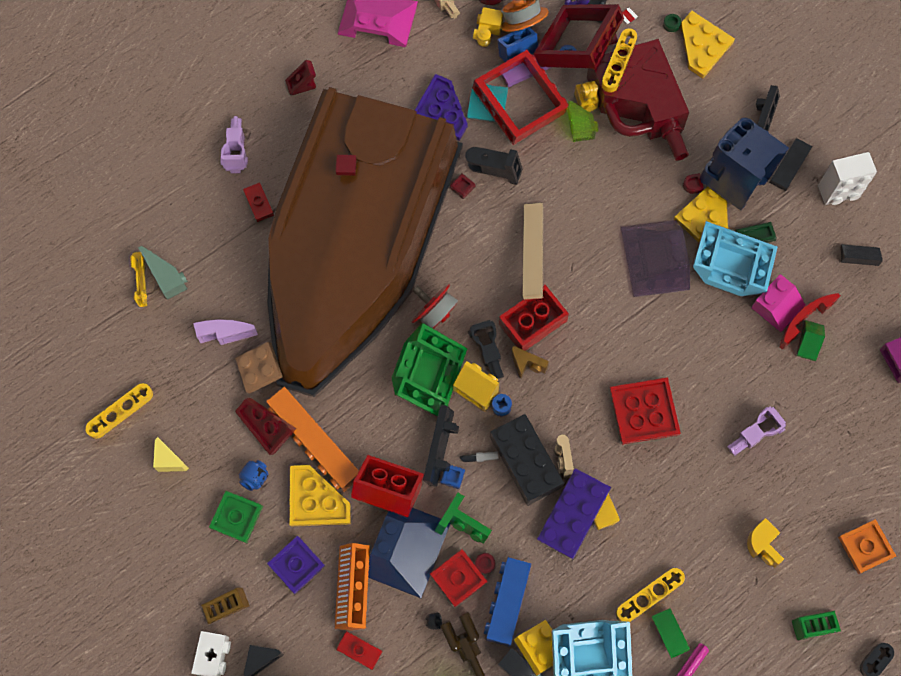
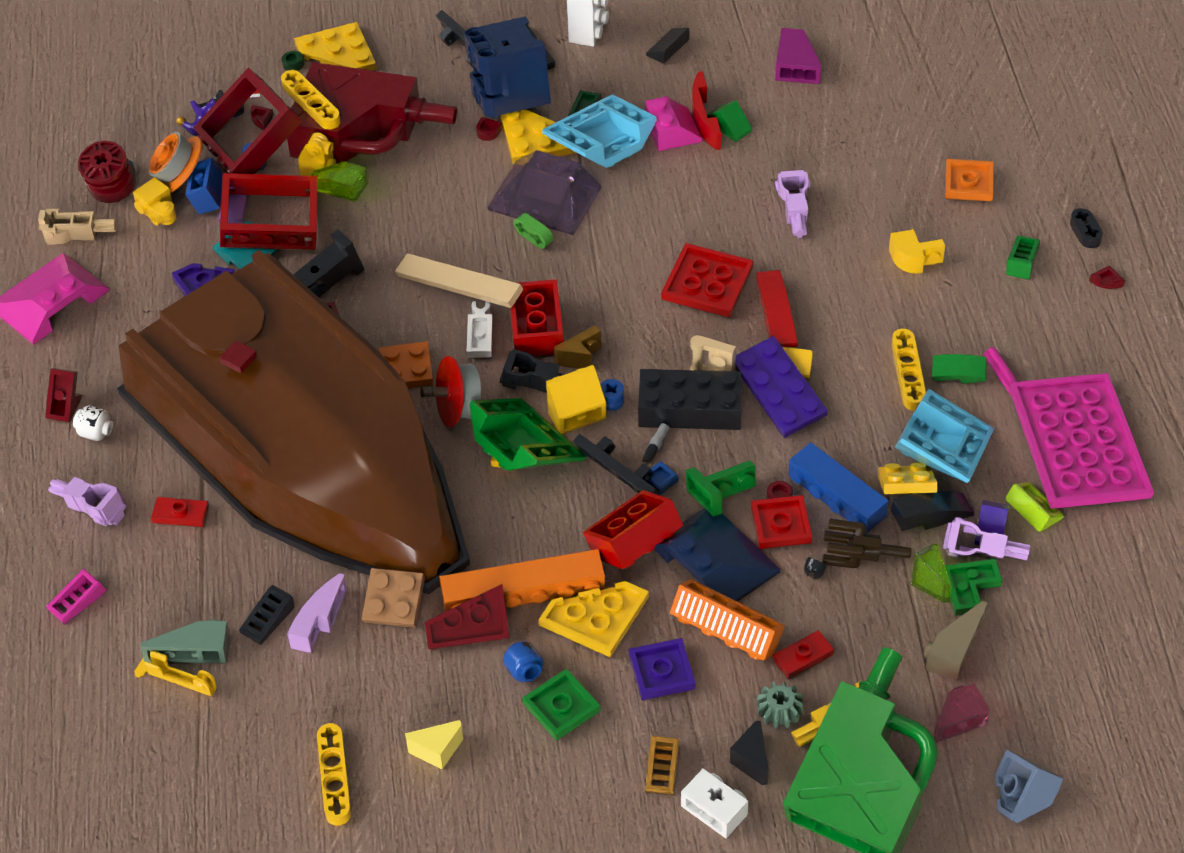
camera: 60 degrees left, 20 degrees down
none -> dark pink slope [46,568,107,624]
none -> white head [73,405,113,441]
none -> black slope [239,585,295,645]
none -> orange plate [379,341,434,388]
none -> white plate [466,301,493,358]
none -> bright green beam [513,213,554,249]
none -> red slope [756,270,797,348]
none -> sand green gear [756,681,804,730]

